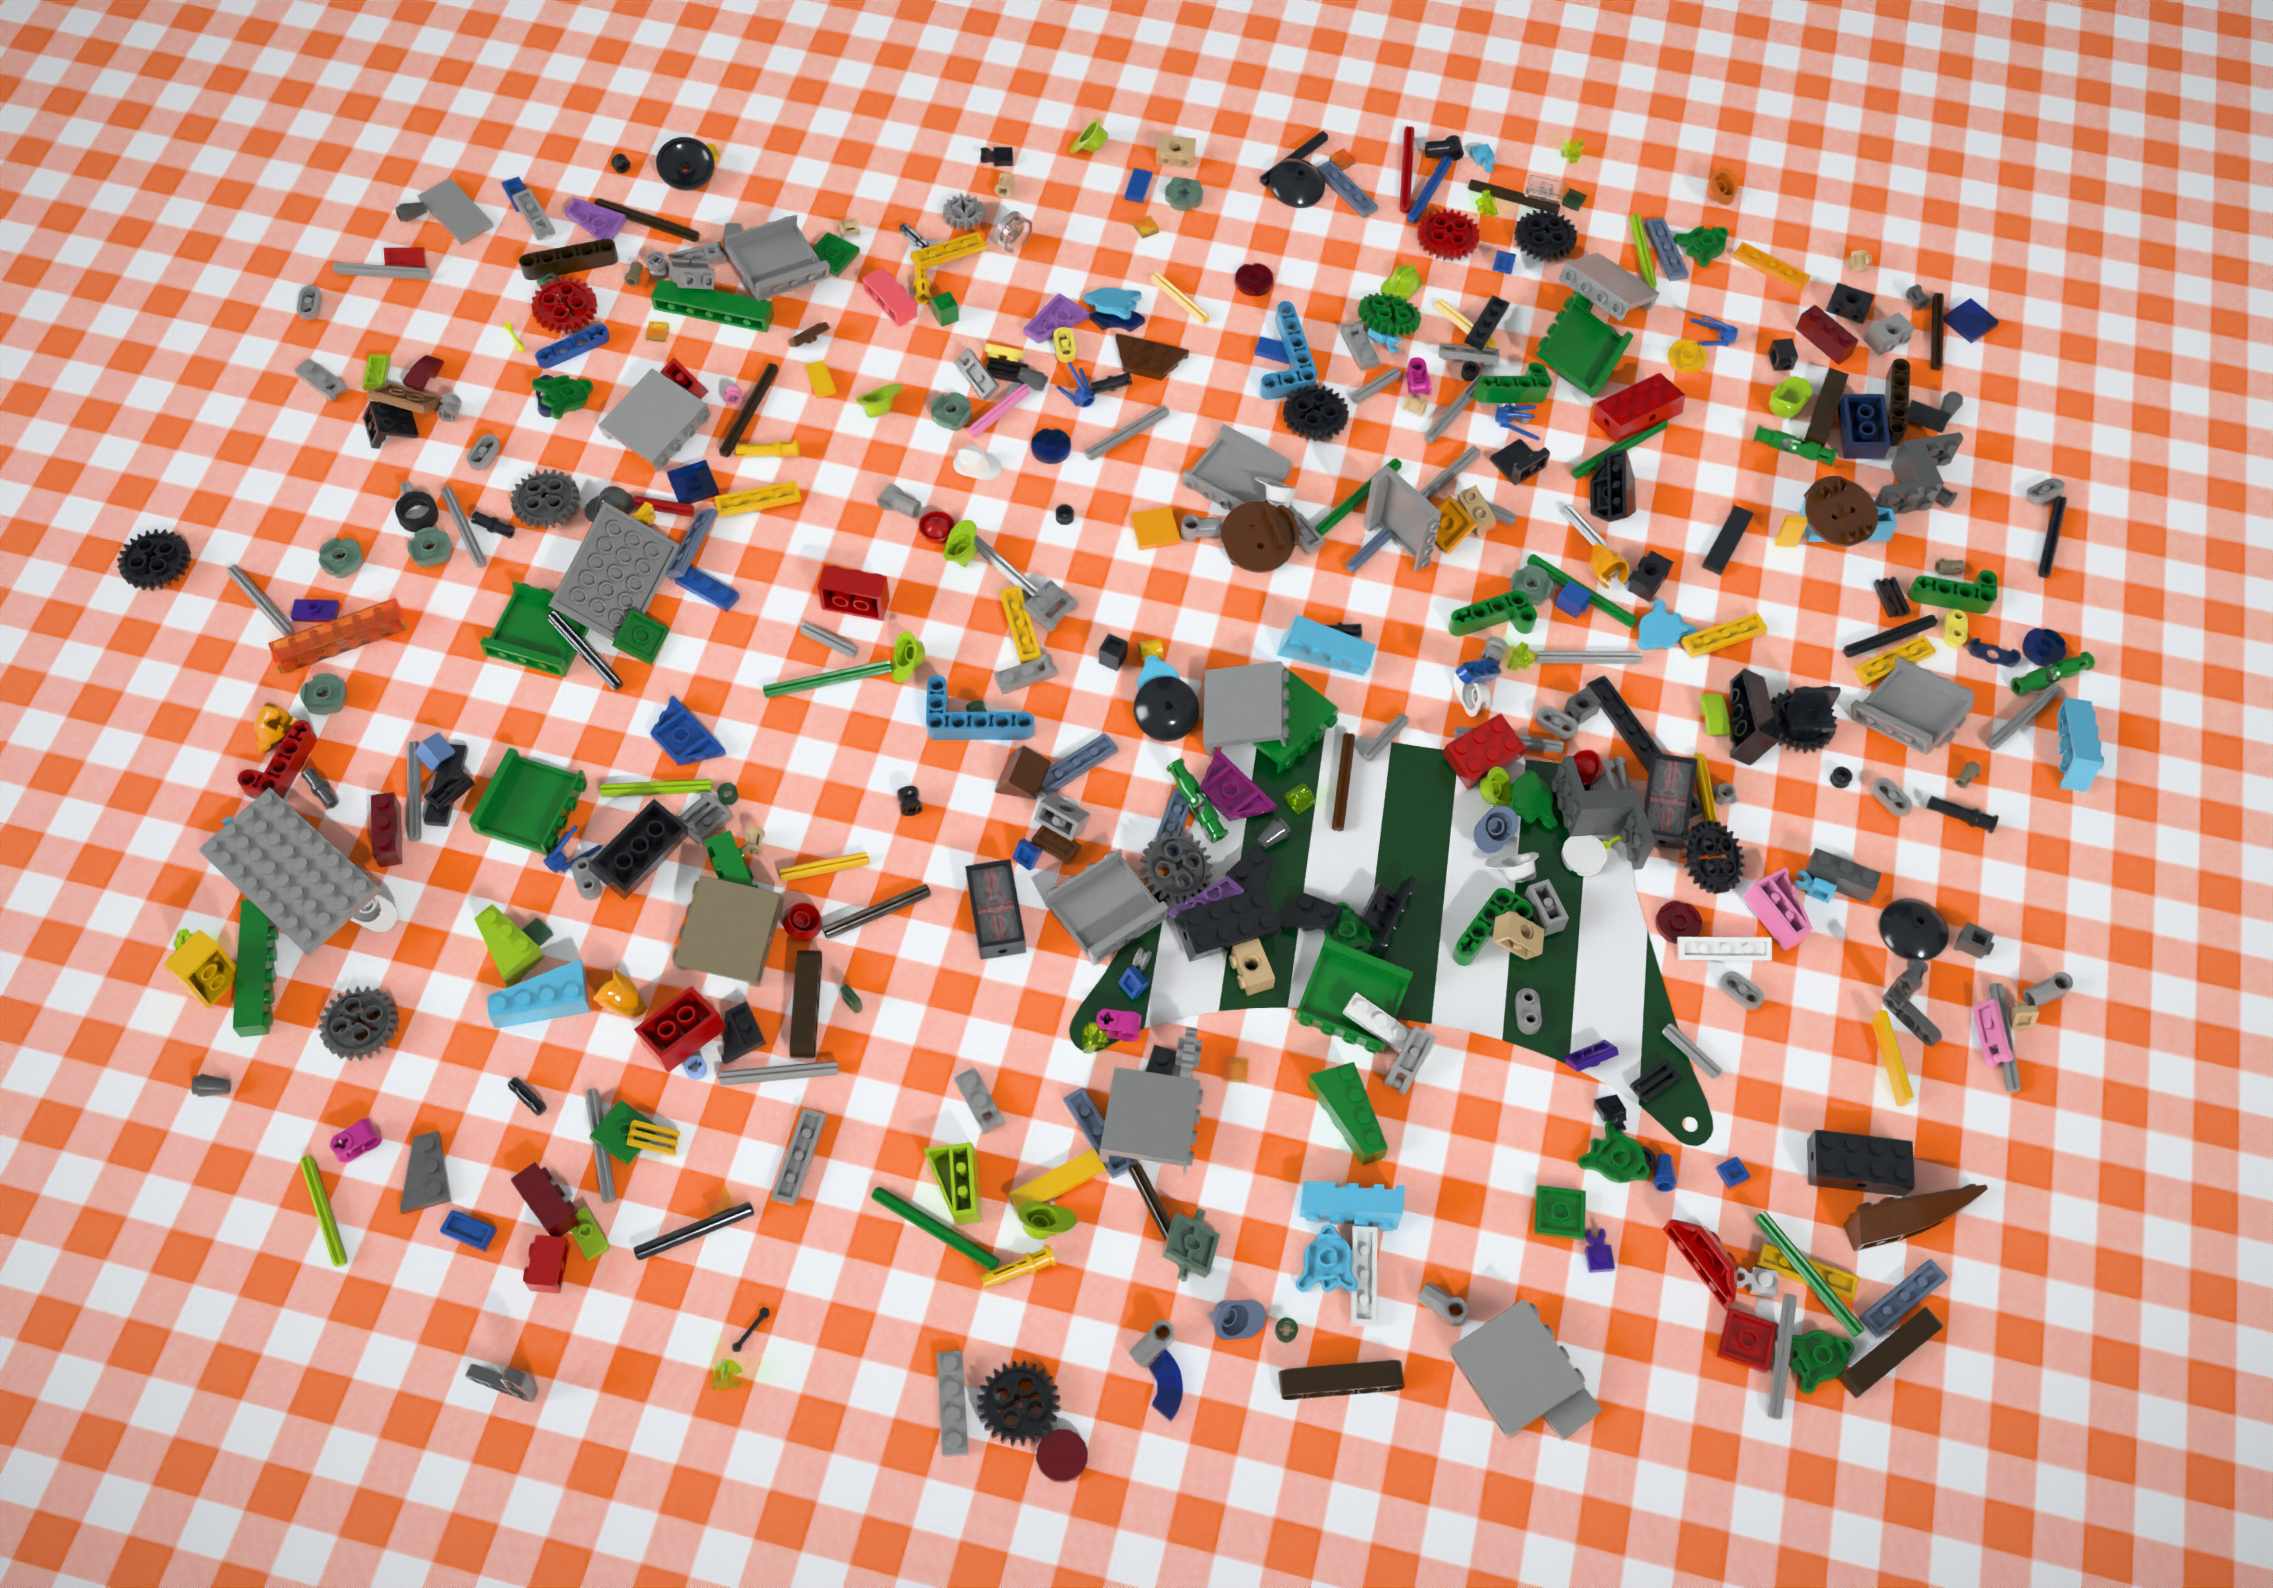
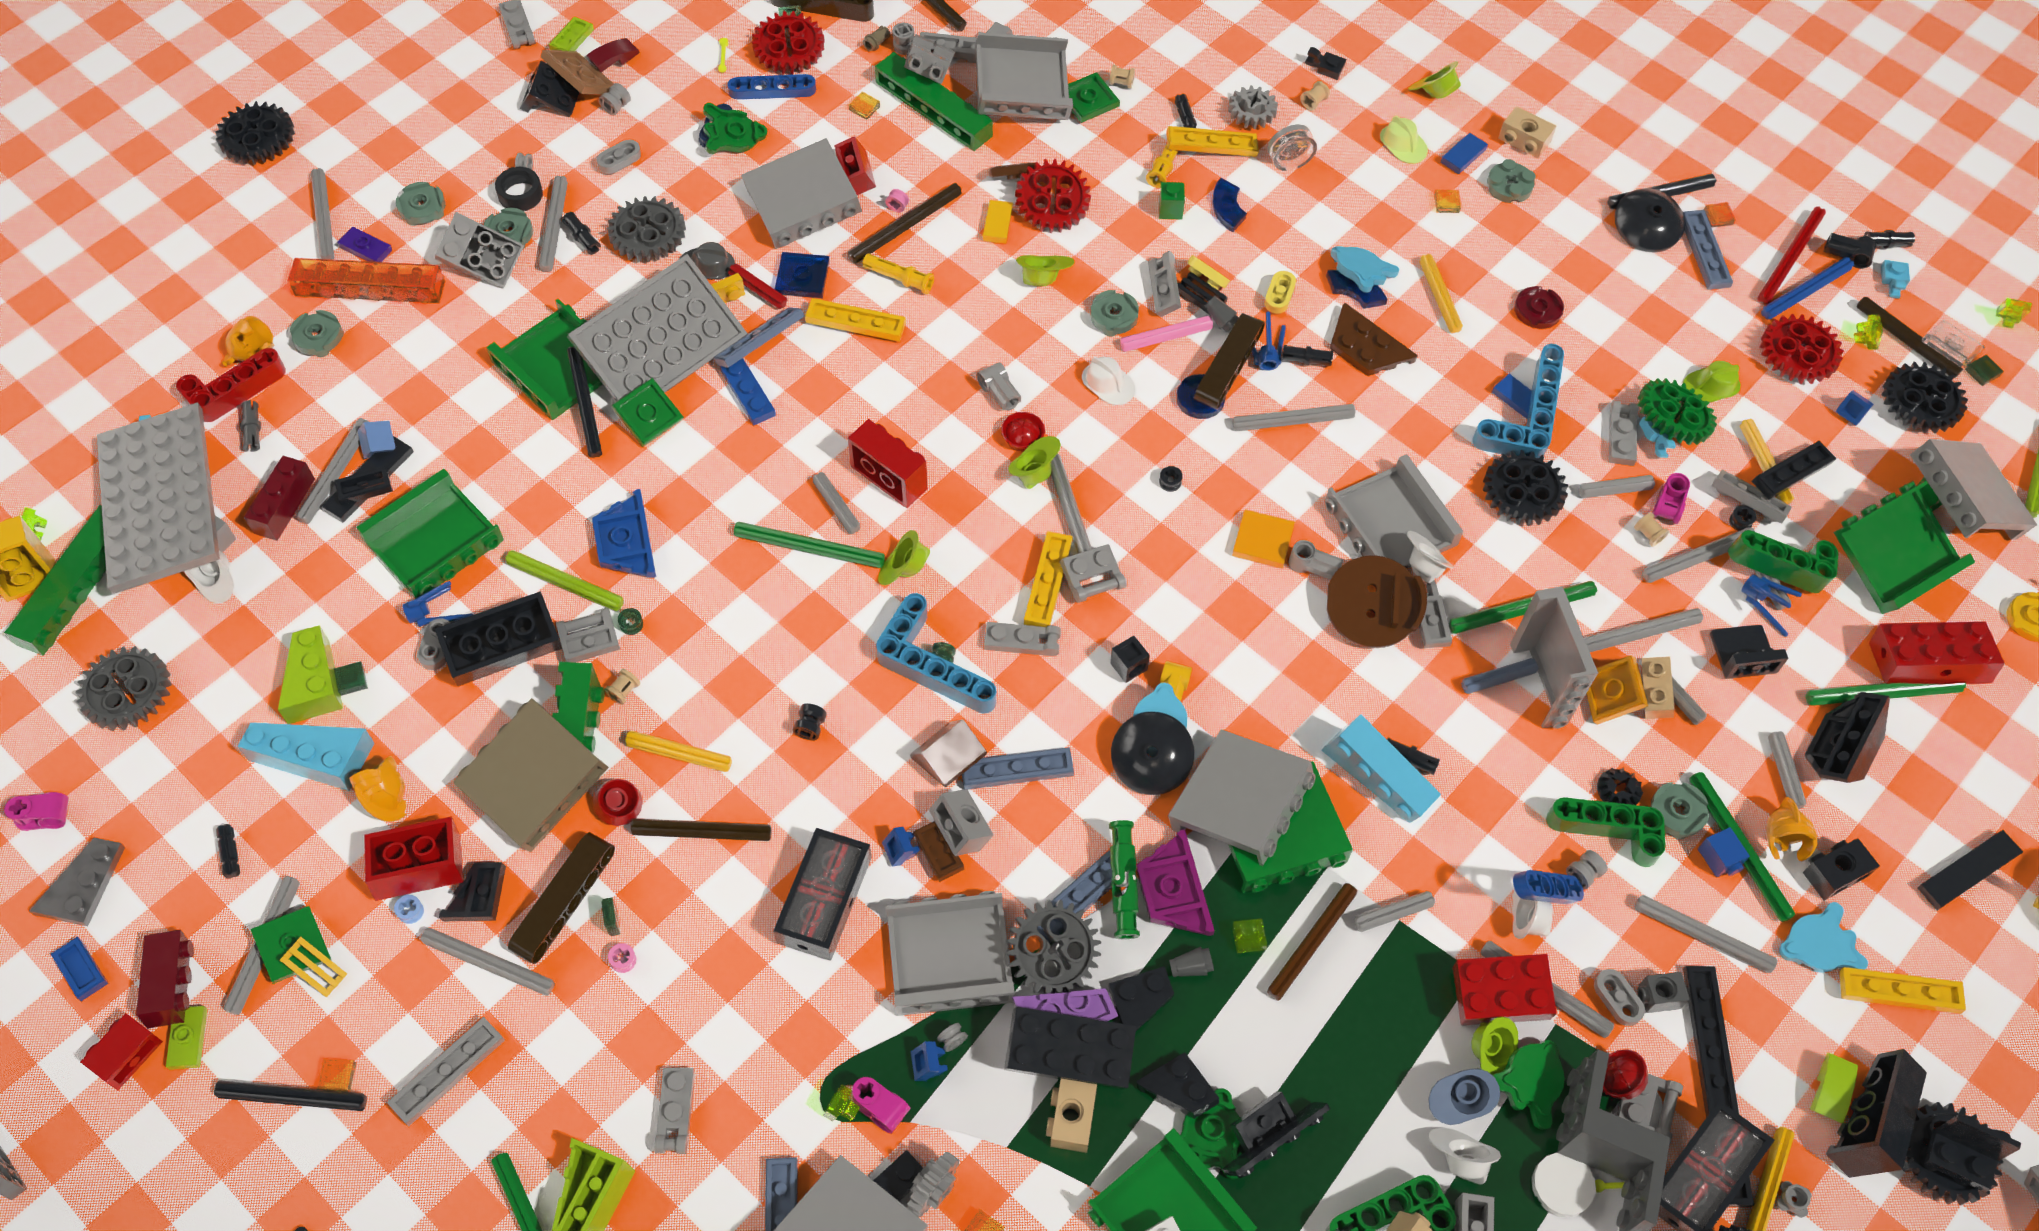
camera: 30 degrees right, 0 degrees up
coral brick [863,267,918,327] -> none
medium lavender wing [1023,293,1090,344] -> none
clear neon green tile [1507,641,1535,671] -> none
none -> light grey slope [435,212,524,289]
none -> bright pink bush [608,943,637,973]
none -> red gear [1015,158,1091,233]
none -> dark brown beam [1194,312,1265,410]
none -> clear blue tile [1212,177,1247,233]
none -> yellowish green piece [1380,115,1428,164]
none -> black gear [1597,767,1643,805]
none -> black pin [1863,230,1915,249]

